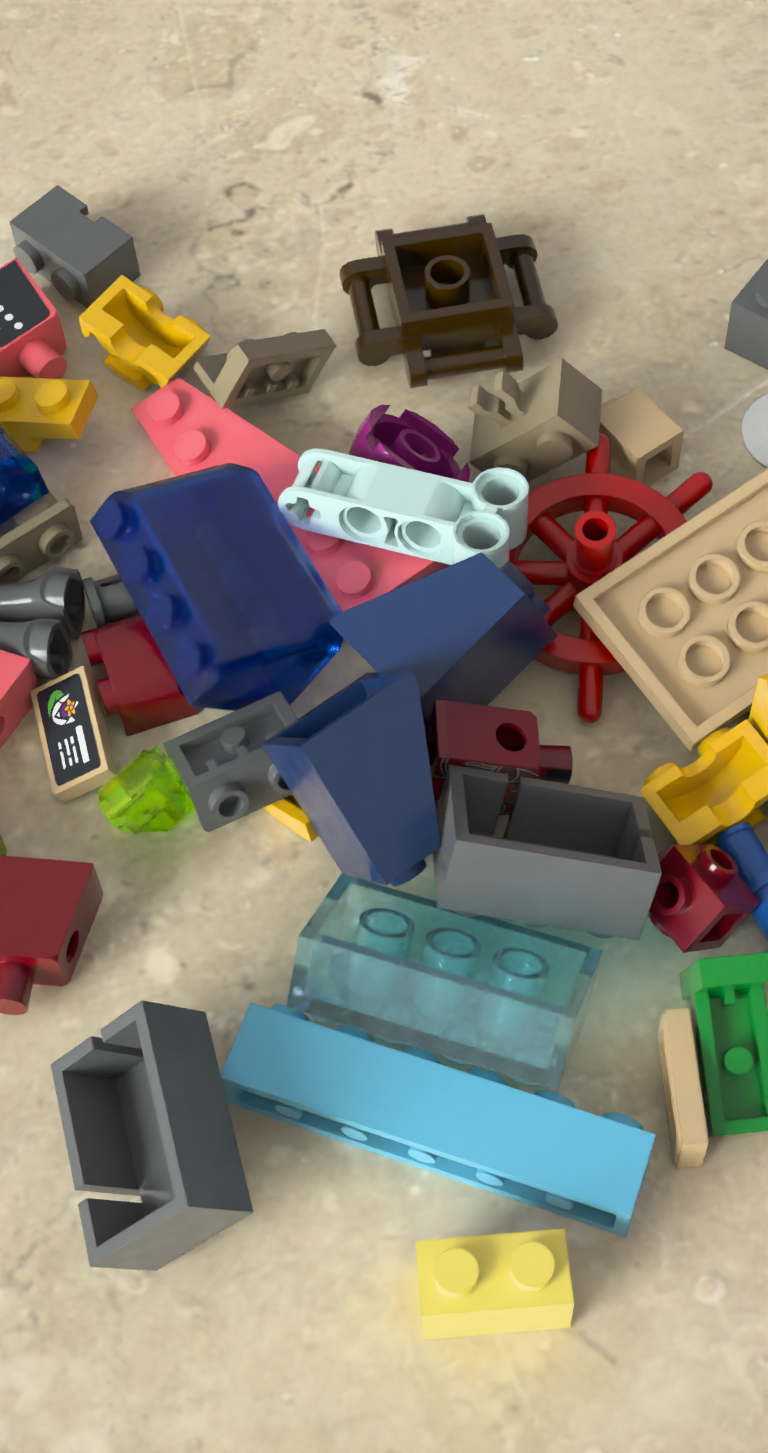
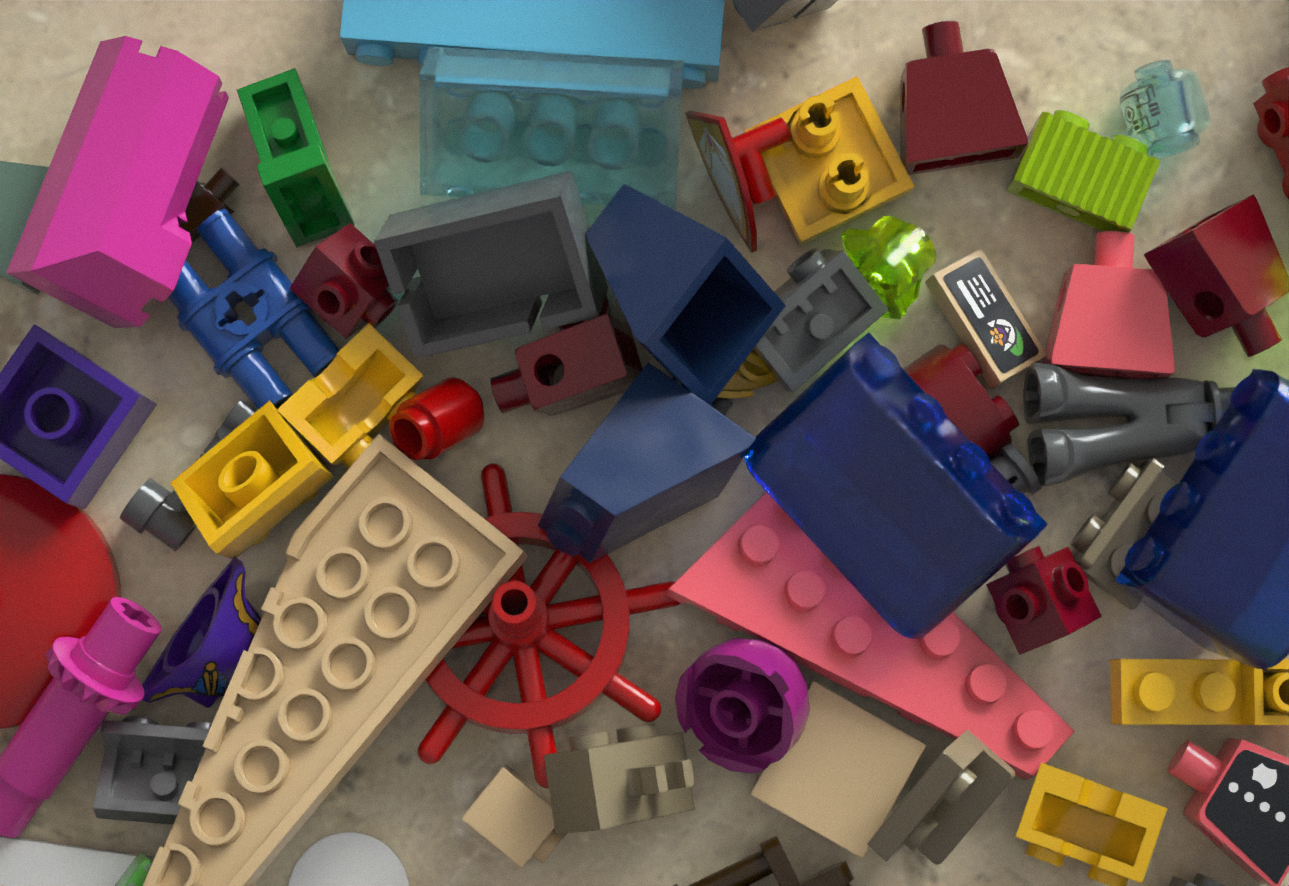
camera: 165 degrees right, 25 degrees up
light aqua piece [278,448,529,569] -> none
tan tile [656,1008,709,1169] -> none
none -> red brick [389,377,484,460]
none -> red shield [685,110,791,253]
none -> yellow plate [745,76,915,246]
none -> tan tile [749,681,926,859]
none -> dark red brick [986,546,1102,655]

